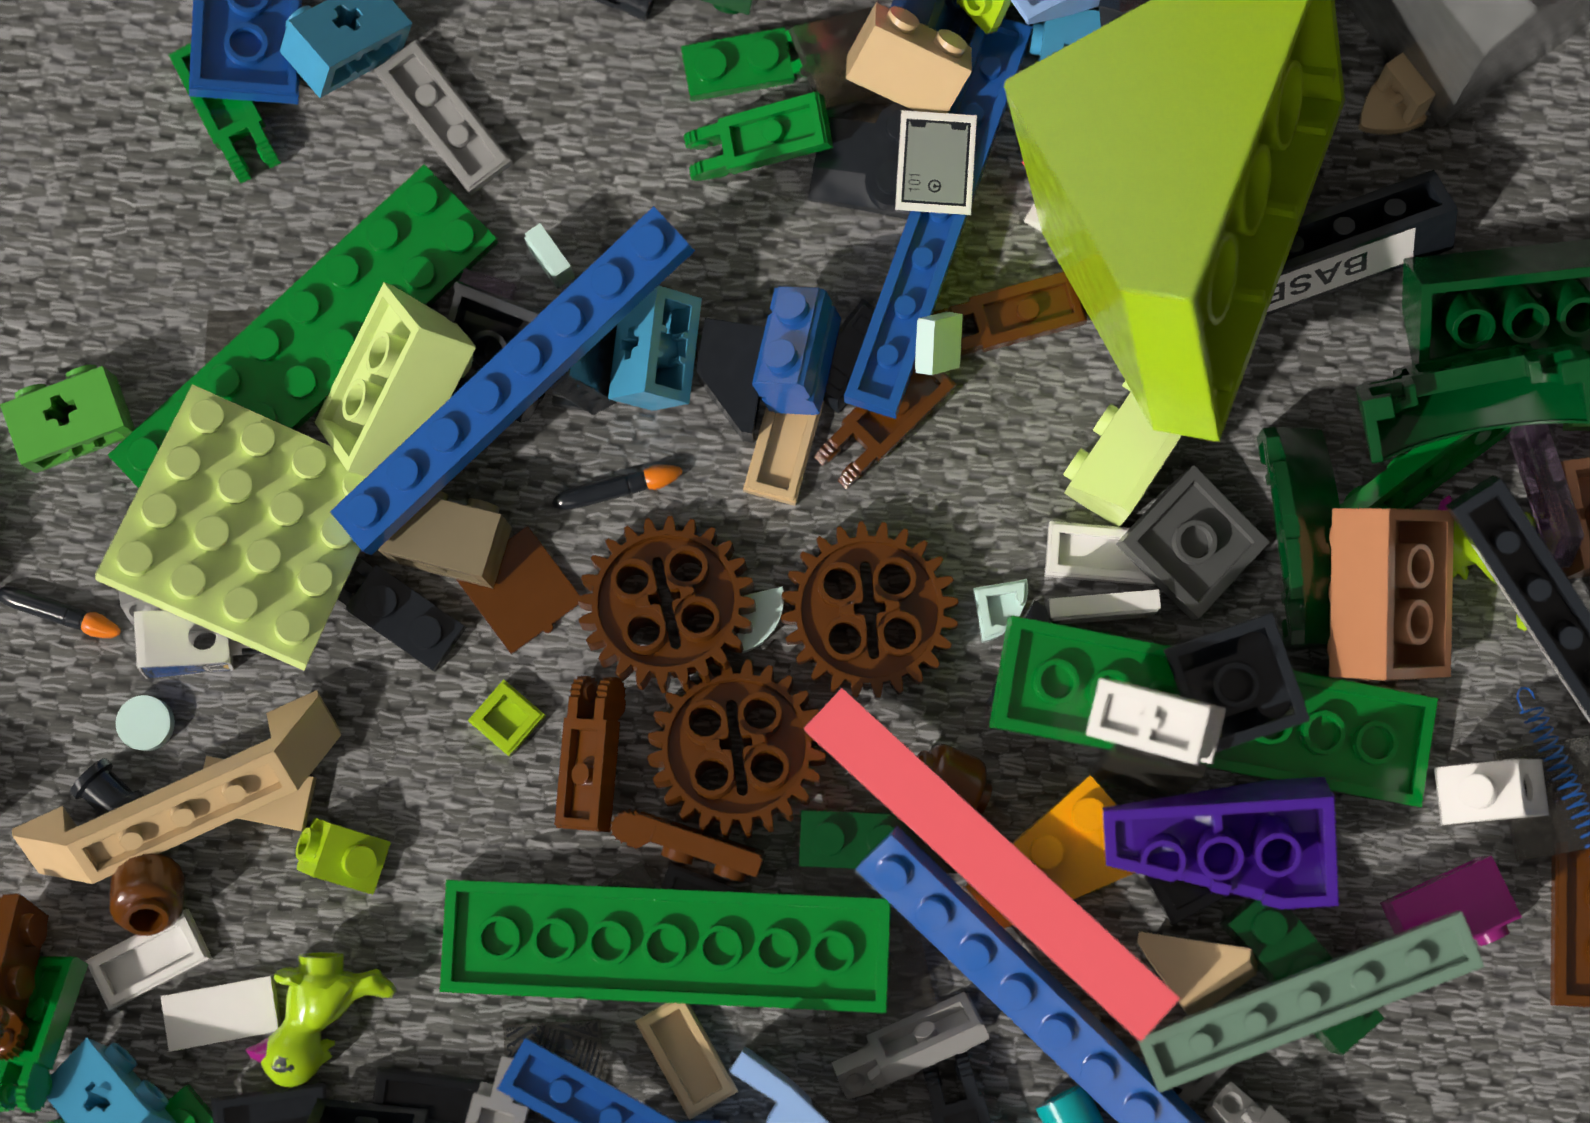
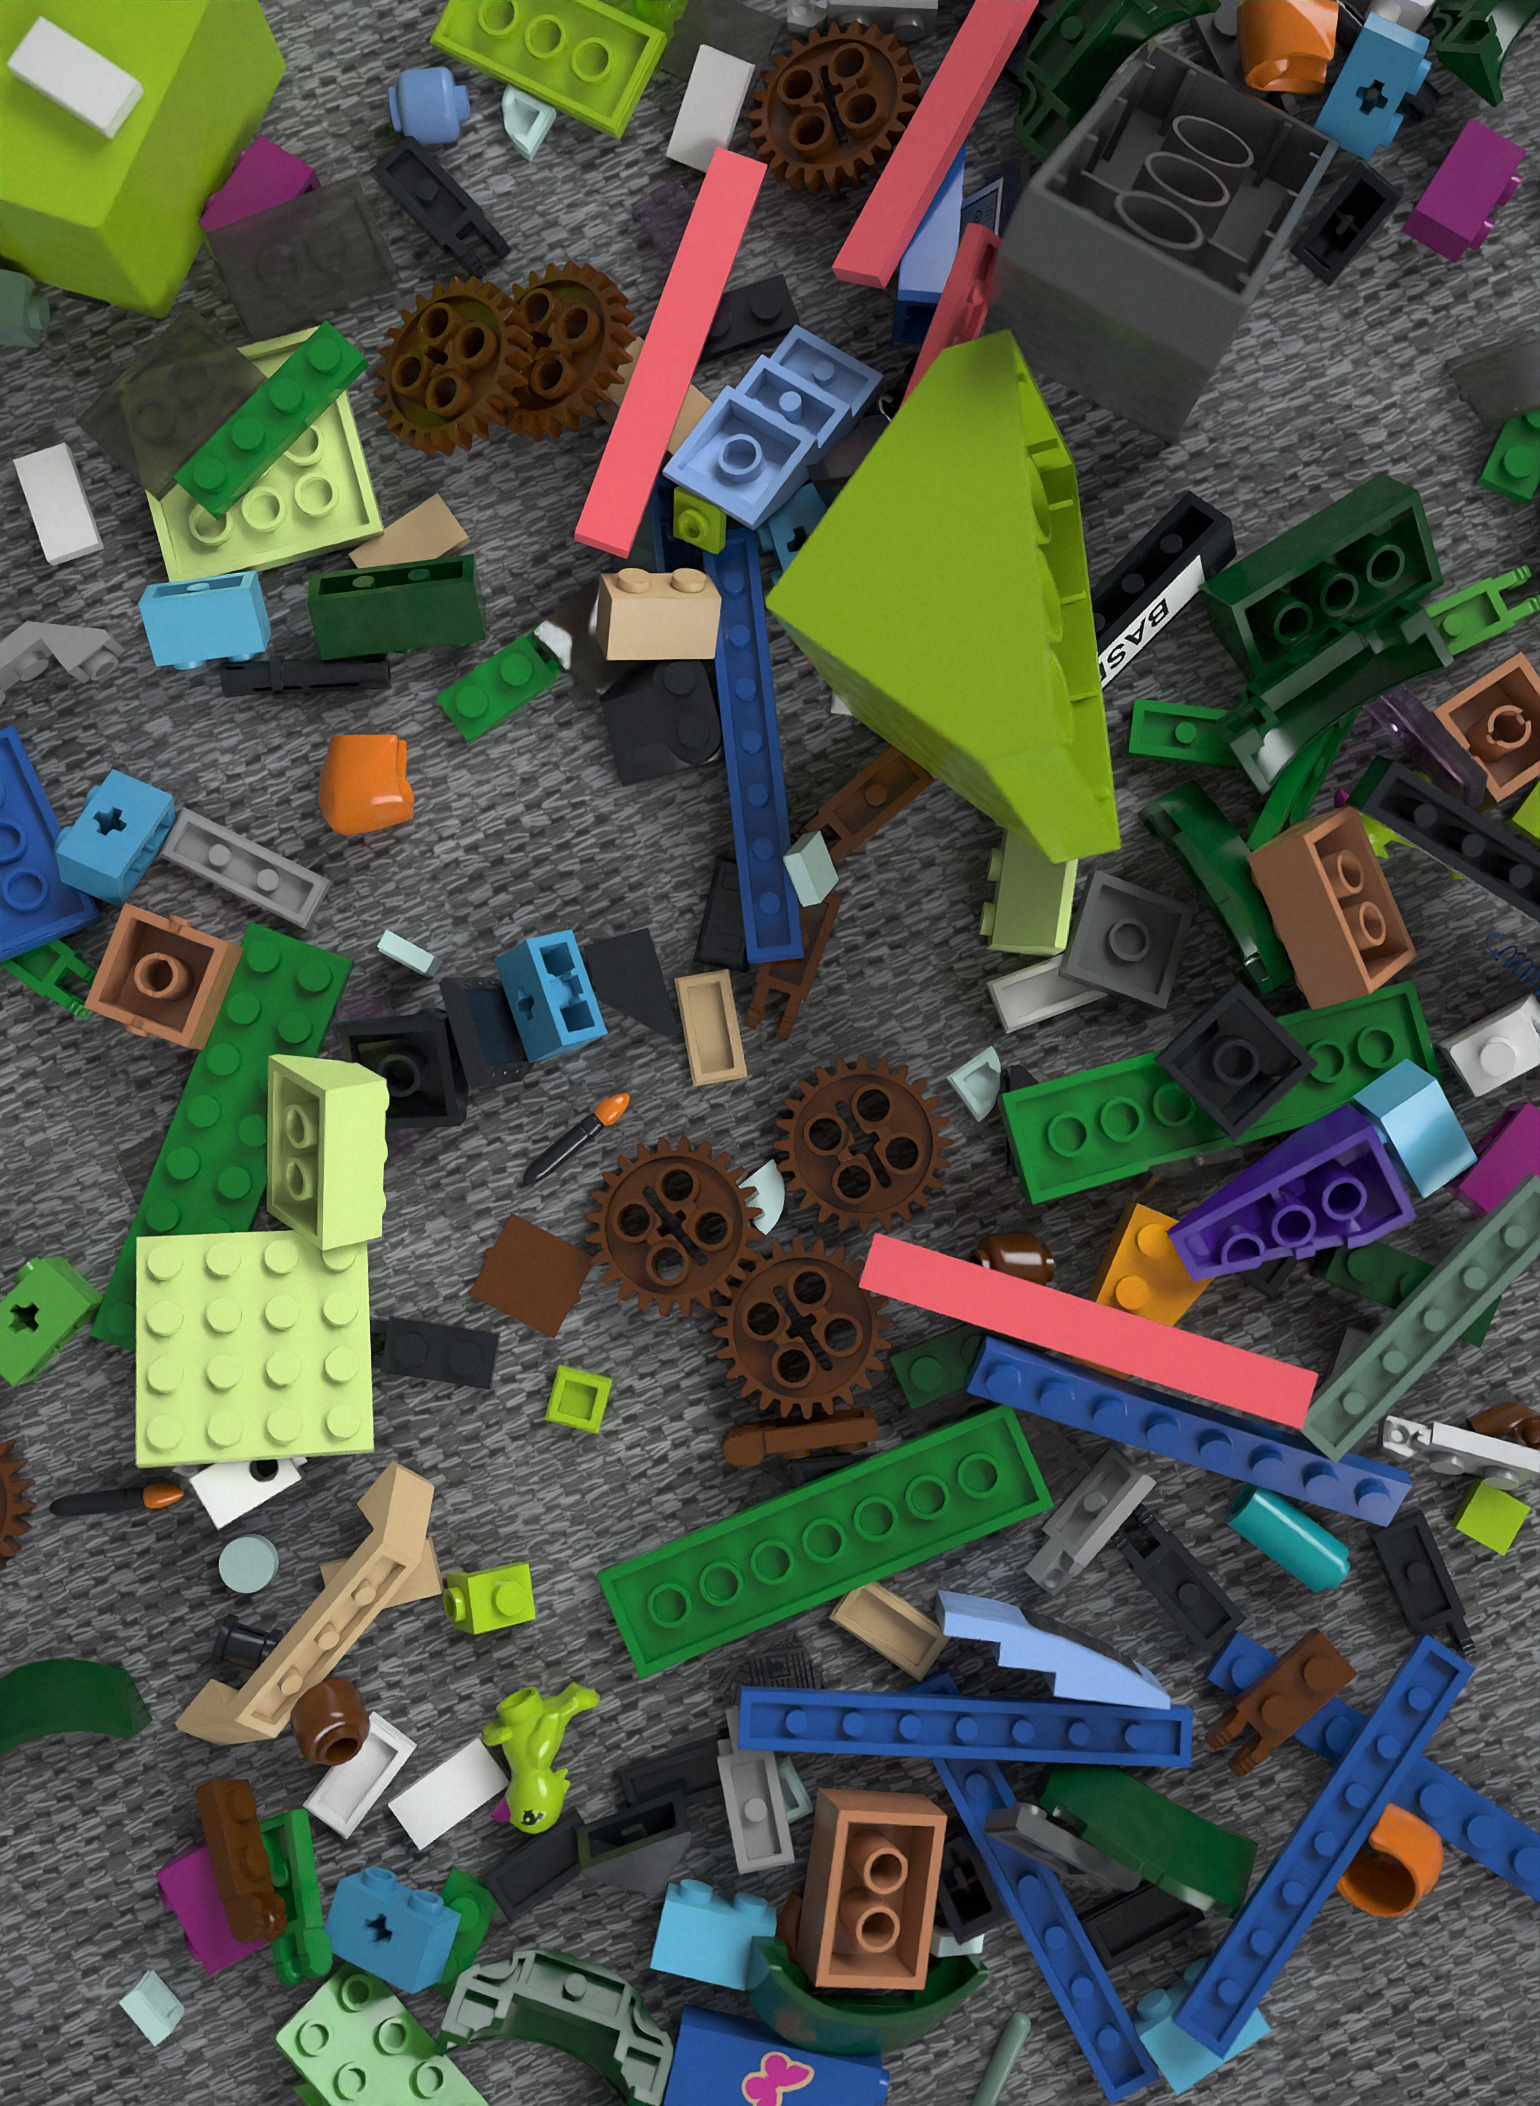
camera: 30 degrees left, 5 degrees up
blue plate [330,206,695,555] -> none
dark tan brick [378,491,512,589] -> none
reddish brown hinge [554,675,626,832] -> none
green hinge [683,92,833,181] -> none
blue brick [752,286,841,415] -> none
sticker [895,110,977,215] -> none
white tile [1044,589,1161,625] -> none
white hinge [1086,679,1226,764] -> none
tan slope [1137,932,1258,1015] -> none
tan tile [1359,53,1436,134] -> none
none -> nougat brick [83,903,244,1050]
none -> orange piece [317,735,415,836]
none -> green plate [1125,698,1238,770]
none -> medium azure brick [1352,1058,1478,1199]

